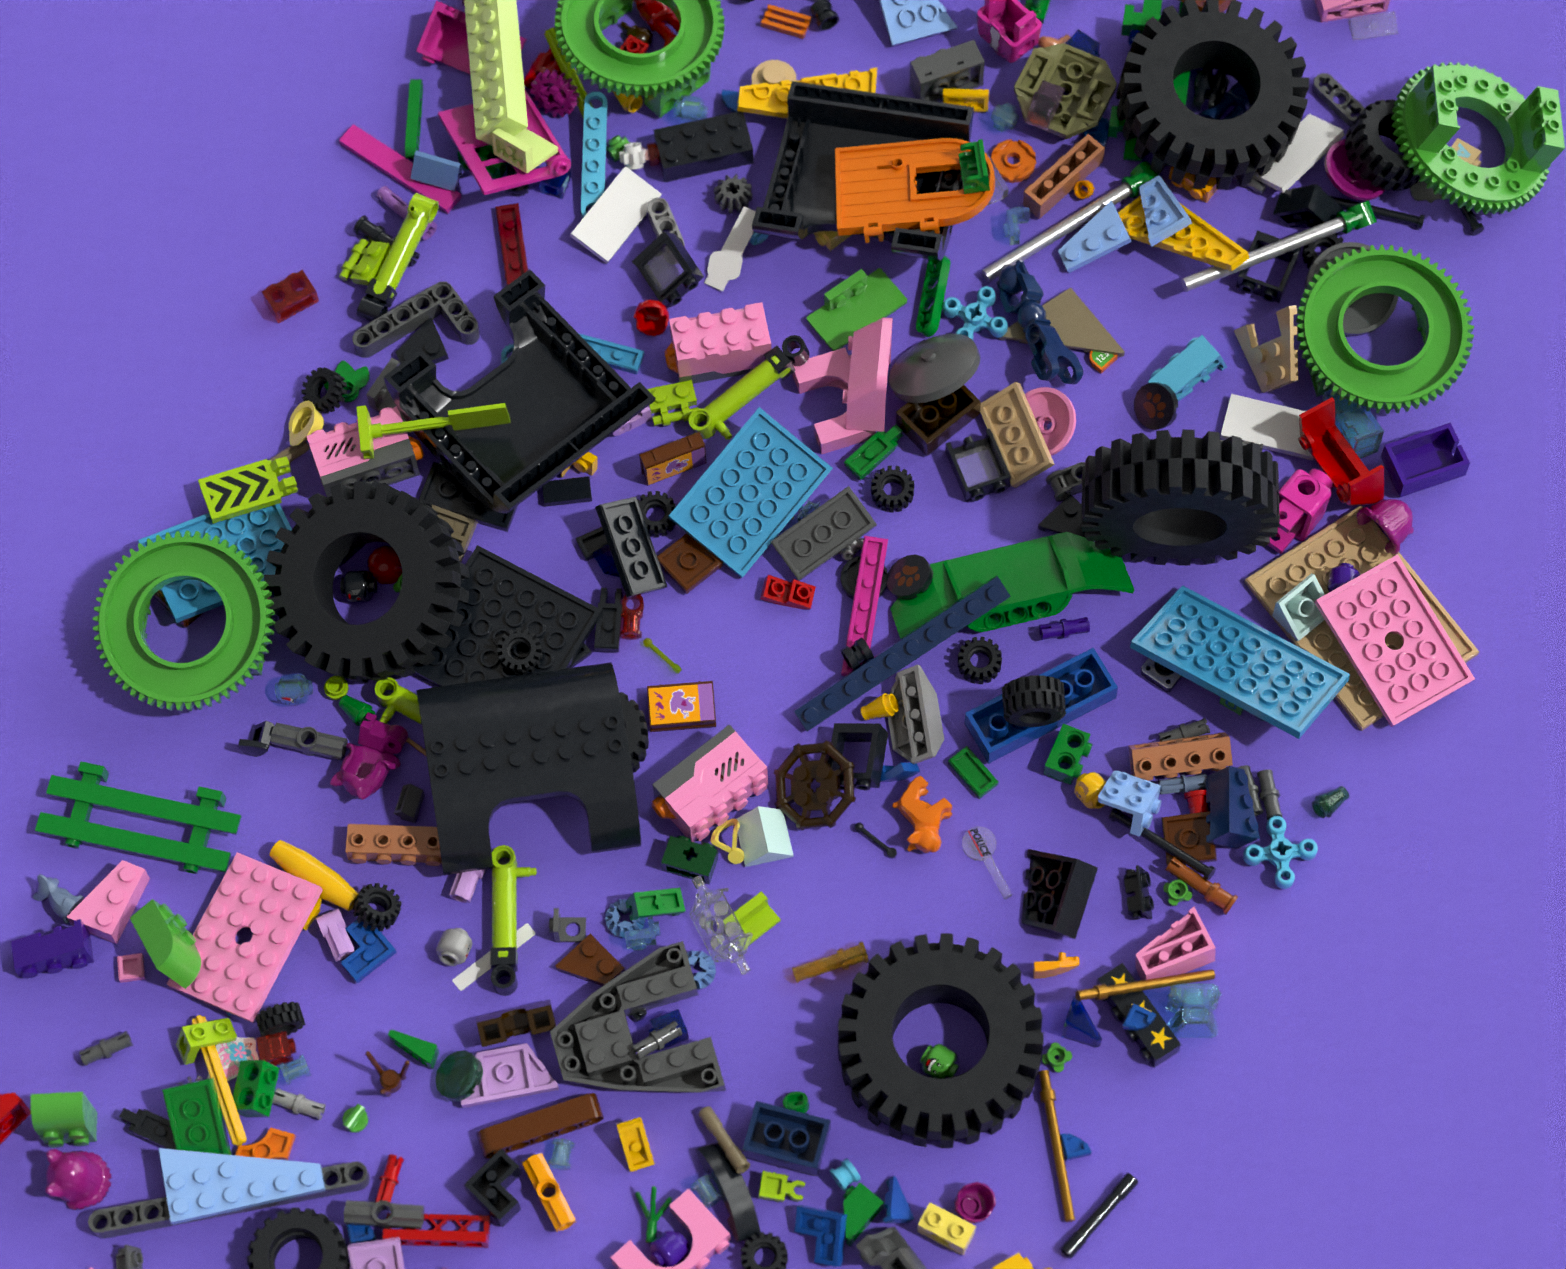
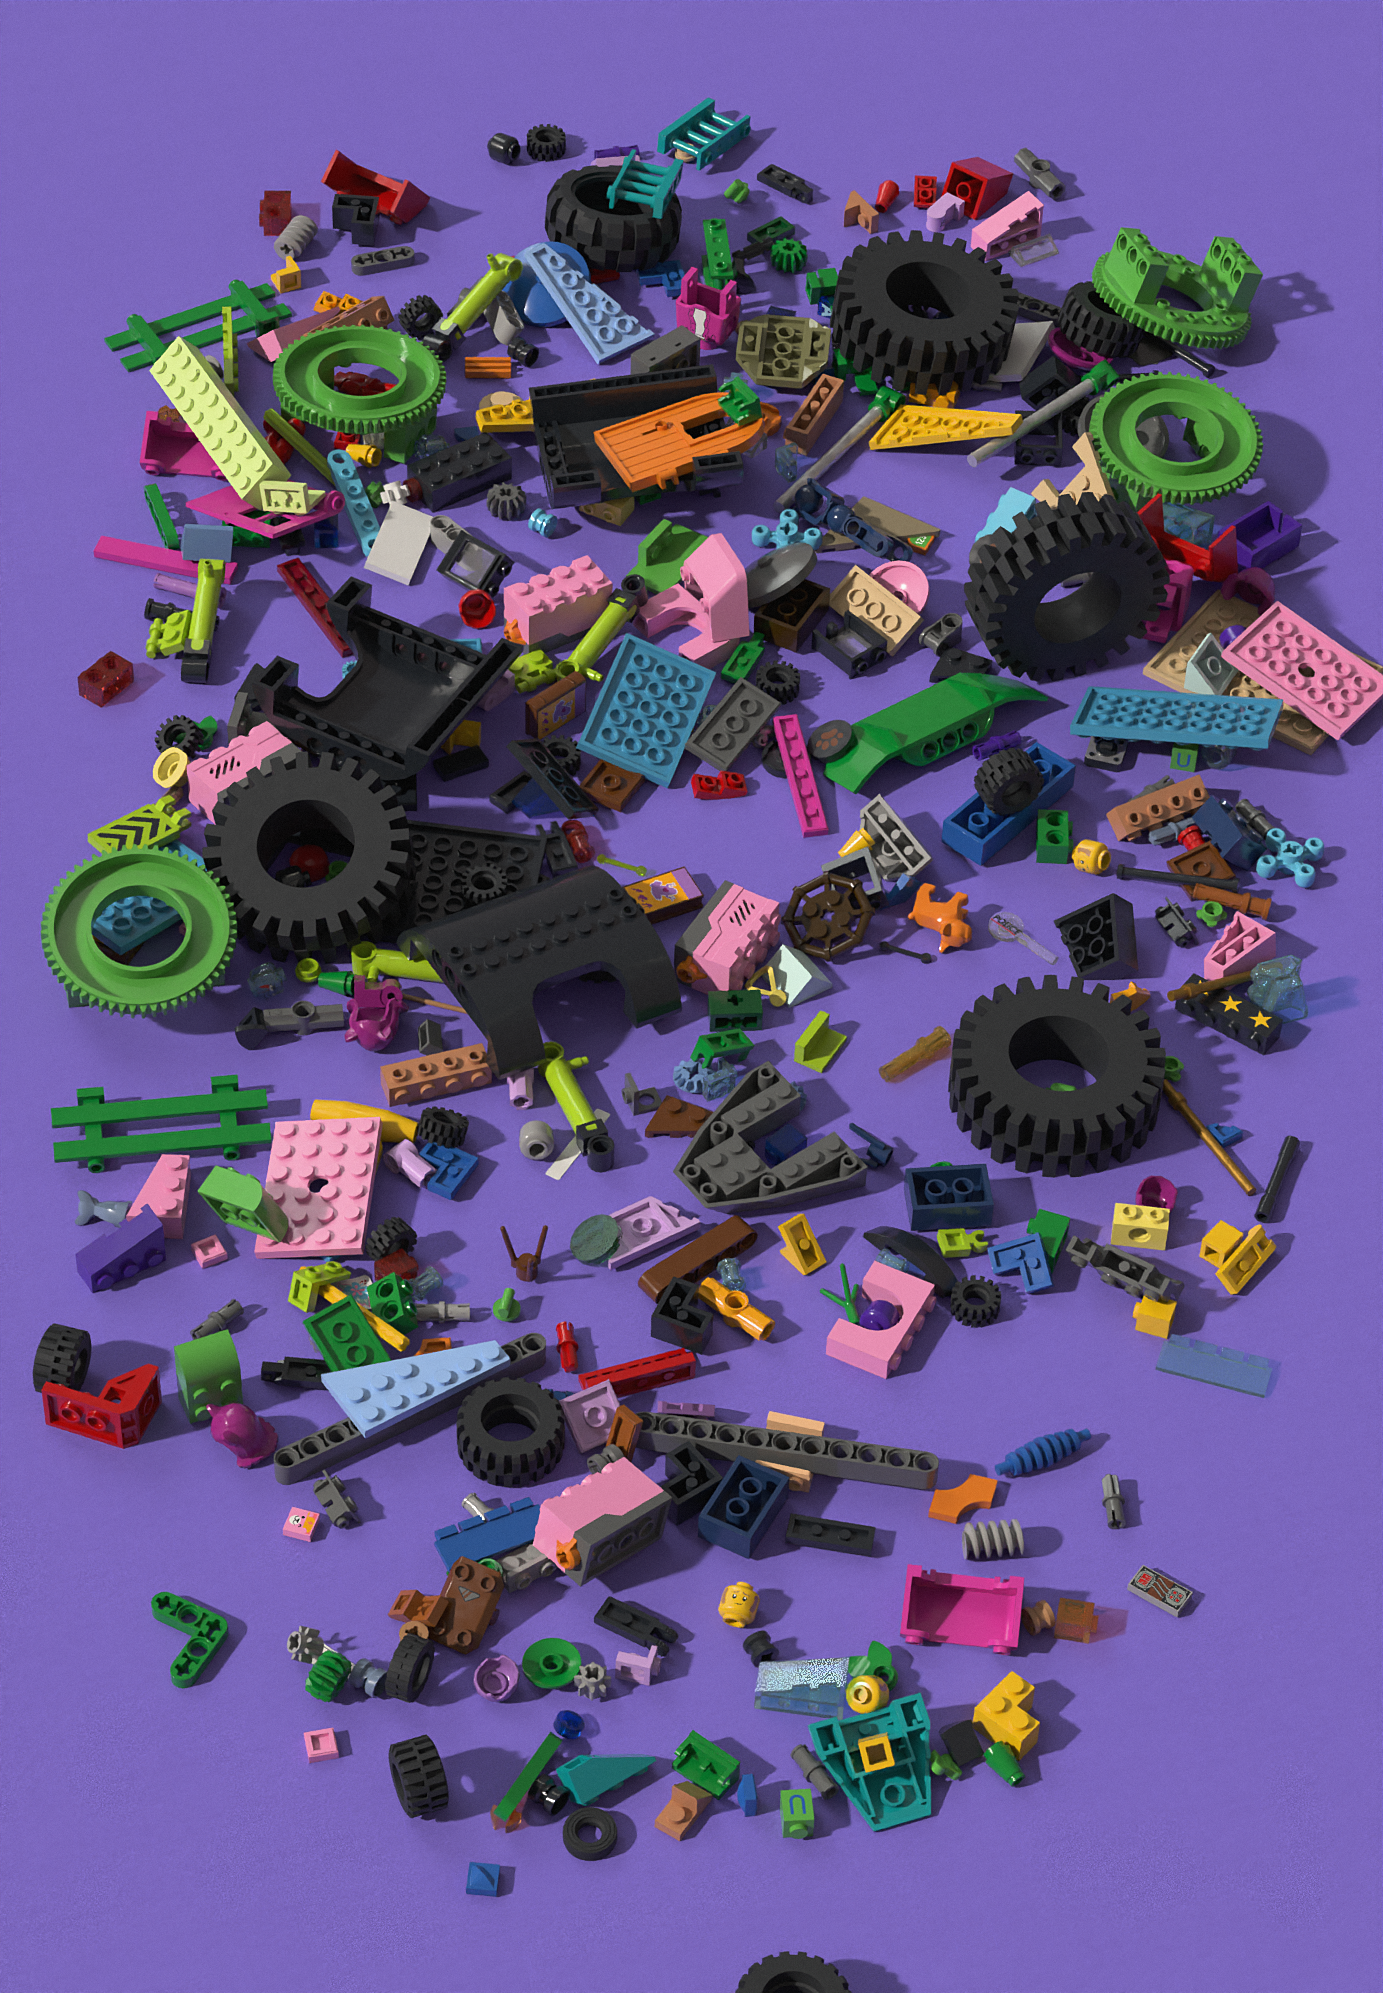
camera: 25 degrees left, 20 degrees down
dark grey piece [344,1200,424,1229] -> none
dark grey beam [352,281,480,358] -> none
lime piece [356,403,511,460] -> none
green slope [388,1029,440,1069] -> none
dark brown arch [476,999,556,1047] -> none
magenta gear [530,69,580,117] -> none
dark grey pin [631,1021,682,1060] -> none
clear plate [689,876,753,975] -> none
dark tan piece [698,1106,750,1174] -> none
white sticker [705,206,756,291] -> none
dark blue plate [793,576,1011,731] -> none
medium azure wheel [829,1159,861,1192] -> none
black wheel [840,637,874,670] -> none
blue tile [883,1176,914,1223] -> none
green beam [916,255,951,337] -> none
green tile [948,746,999,799] -> none
black tyre [958,637,1002,684] -> none
slope [1026,80,1065,131] -> none
light blue wing [1058,200,1132,273] -> none
clear blue slope [1062,996,1102,1048] -> none
light orange hinge [1074,180,1095,199] -> none
light blue bracket [1098,771,1162,836] -> none
blue tile [1122,1003,1156,1030] -> none
light blue wing [1139,175,1192,247] -> none
cone [1312,786,1349,818] -> none
none -> dark blue plant [849,1123,894,1169]

